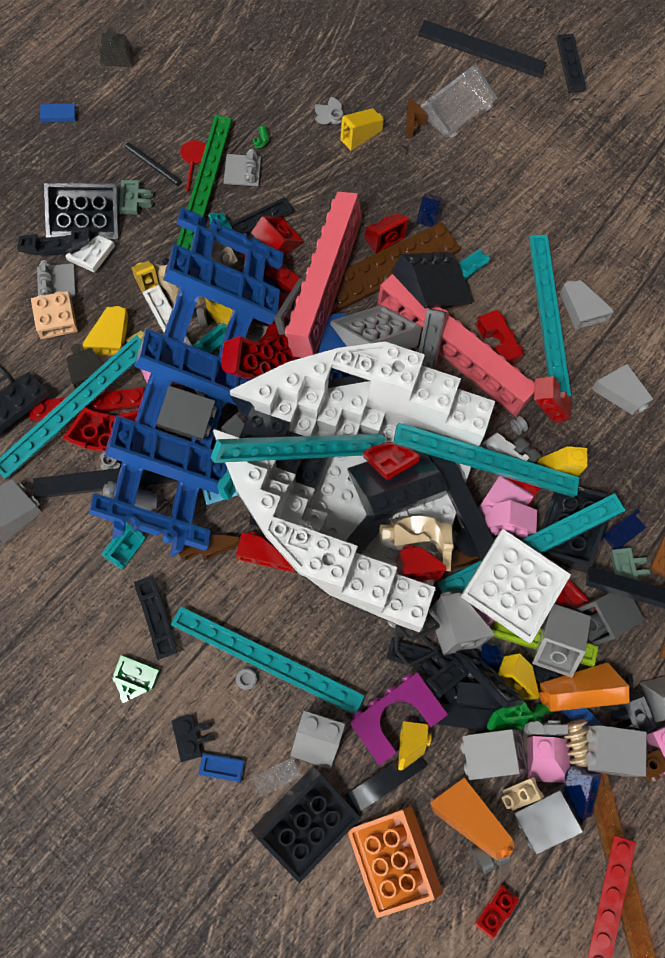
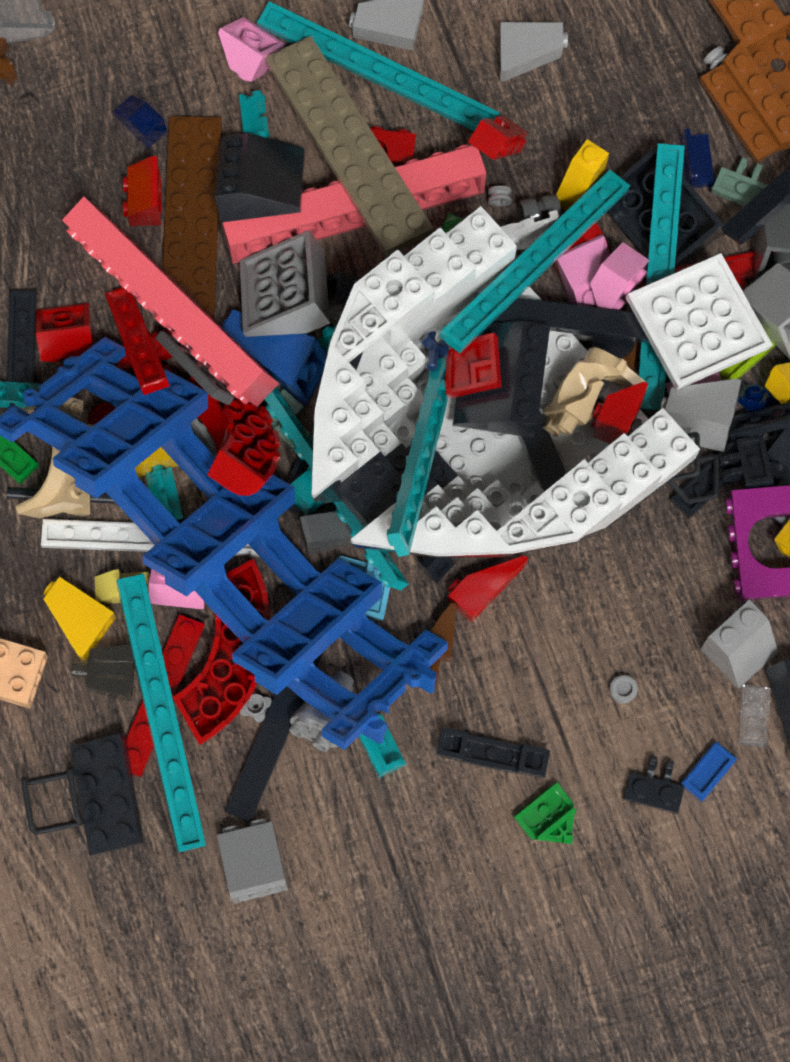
camera: 55 degrees left, 5 degrees up
yellow slope [131,261,159,293] -> none
dark grey slope [156,386,217,441] -> none
teal plate [171,606,364,715] -> none
dark grey tile [419,308,447,370] -> none
none -> red tile [105,287,169,396]
none -> bright pink slope [218,17,285,82]
none -> dark tan plate [265,36,434,257]
none -> dark blue bar [421,331,449,371]

